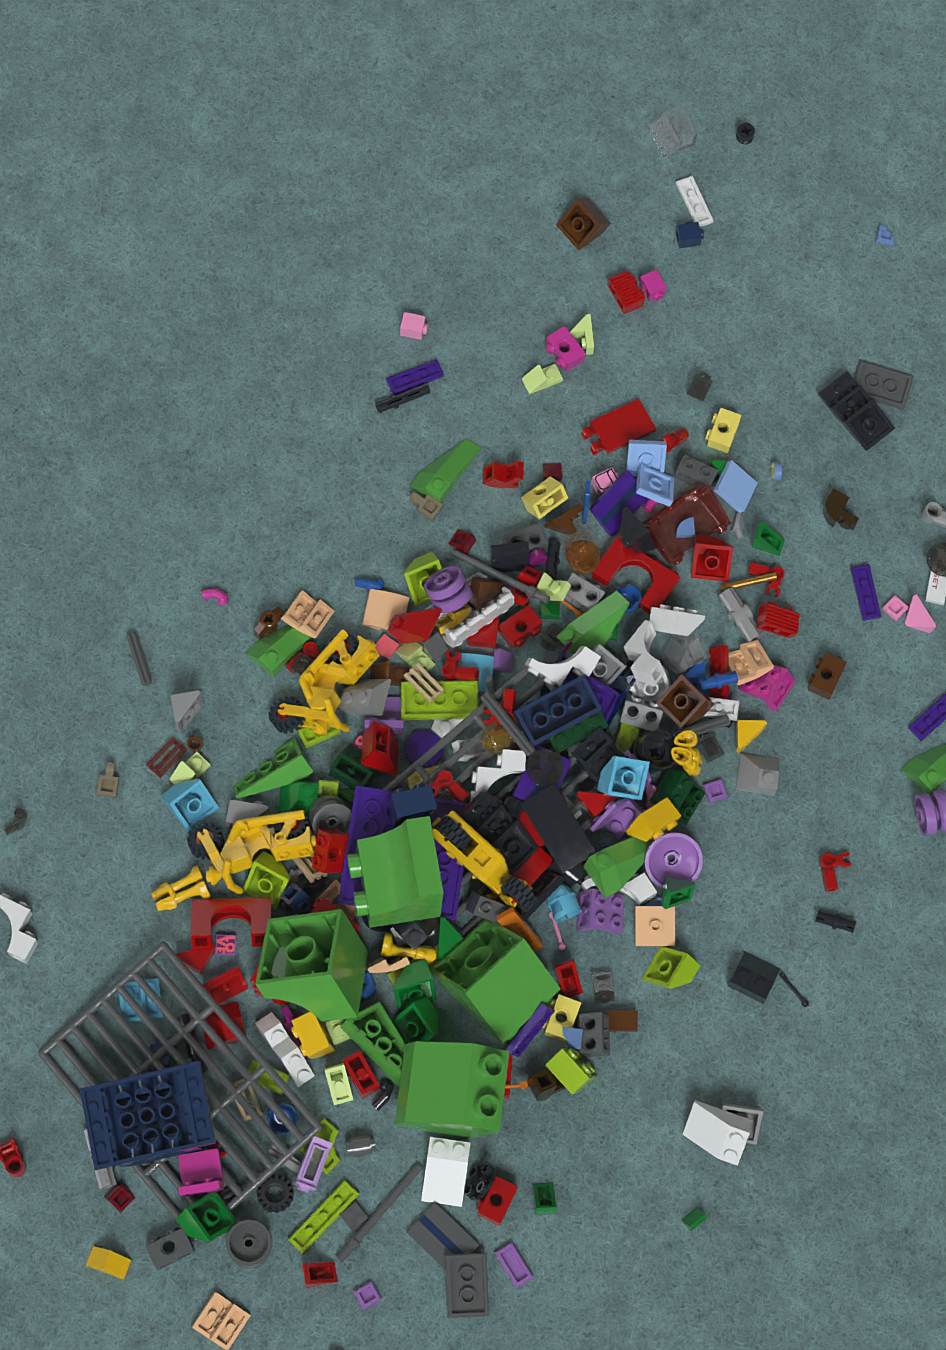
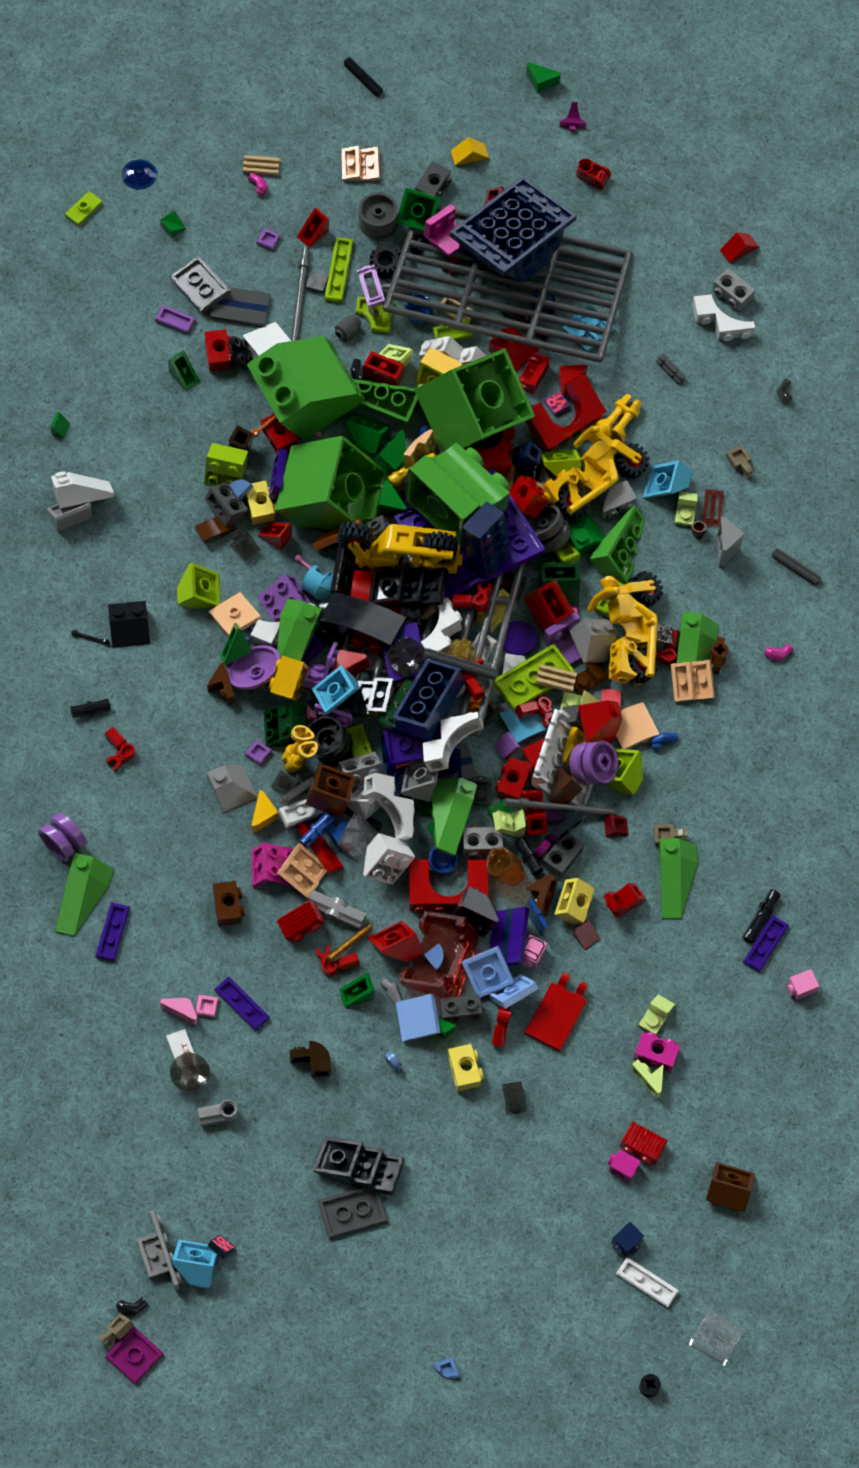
camera: 145 degrees right, 5 degrees down
none -> reddish brown slope [207,663,235,705]
none -> dark grey axle [656,353,686,384]

